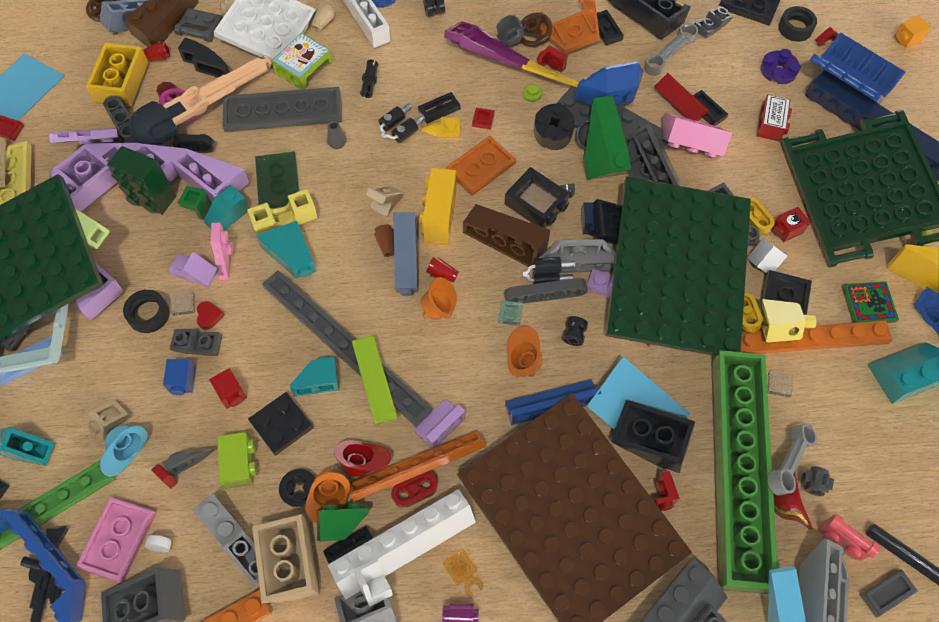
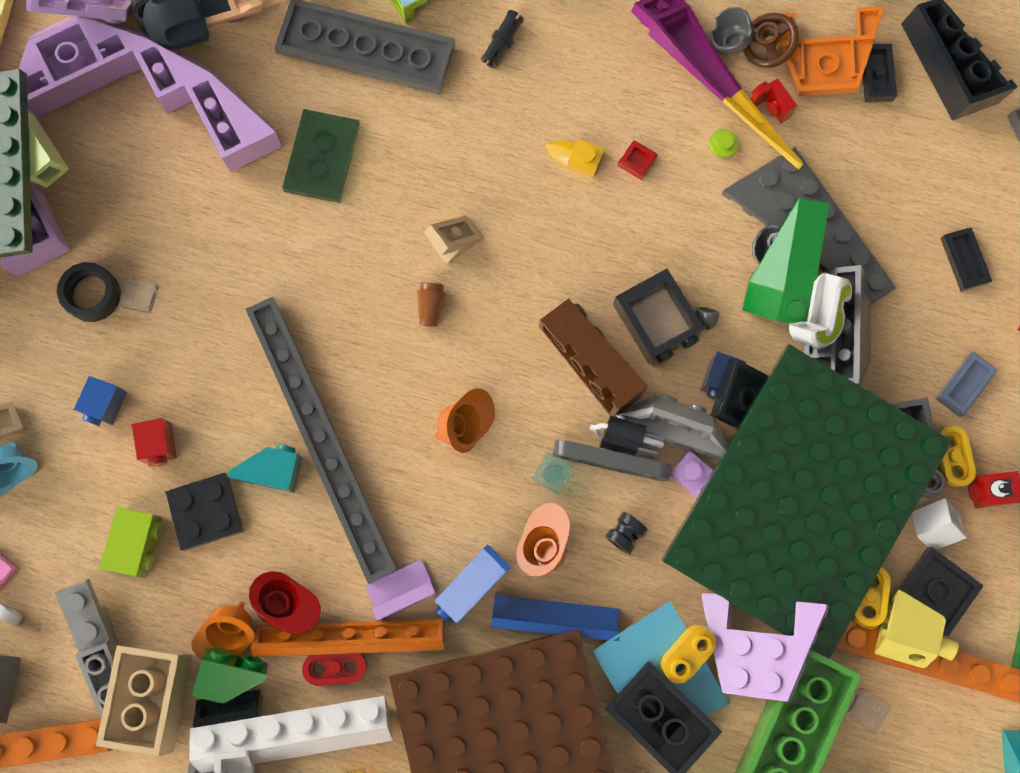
camera: 20 degrees right, 15 degrees up
dark green brick [107,146,176,215] -> none
red tile [151,464,177,489] -> none
dark grey plate [163,448,214,477] -> none
lavender slope [168,252,218,288] -> none
dark grey slope [169,329,222,356] -> none
black plate [173,133,214,153] -> none
green panel [178,186,212,220] -> none
red tile [197,301,225,330] -> none
teal slope [204,185,249,231] -> none
bright pink wing [211,223,233,280] -> none
light yellow arch [247,189,318,234] -> none
teal slope [256,221,316,279] -> none
black gear [279,469,315,507] -> none
dark grey cone [327,121,346,149] -> none
lime tile [352,335,398,426] -> none
black piece [378,103,425,143] -> none
sand blue slope [393,212,418,296] -> none
black tile [418,92,461,124] -> none
yellow brick [419,168,456,245] -> none
red cone [426,257,459,283] -> none
orange tile [445,135,516,196] -> none
black brick [534,102,575,150] -> none
blue wedge [574,61,644,105] -> none
light grey piece [644,23,698,76] -> none
red tile [654,73,708,121] -> none
bright pink slope [663,113,732,158] -> none
none -> slope [435,544,511,624]
none -> yellow plate [660,624,716,684]
none -> lavender wing [702,593,829,702]
none -> white animal [789,273,852,349]
none -> sand blue tile [935,352,997,417]

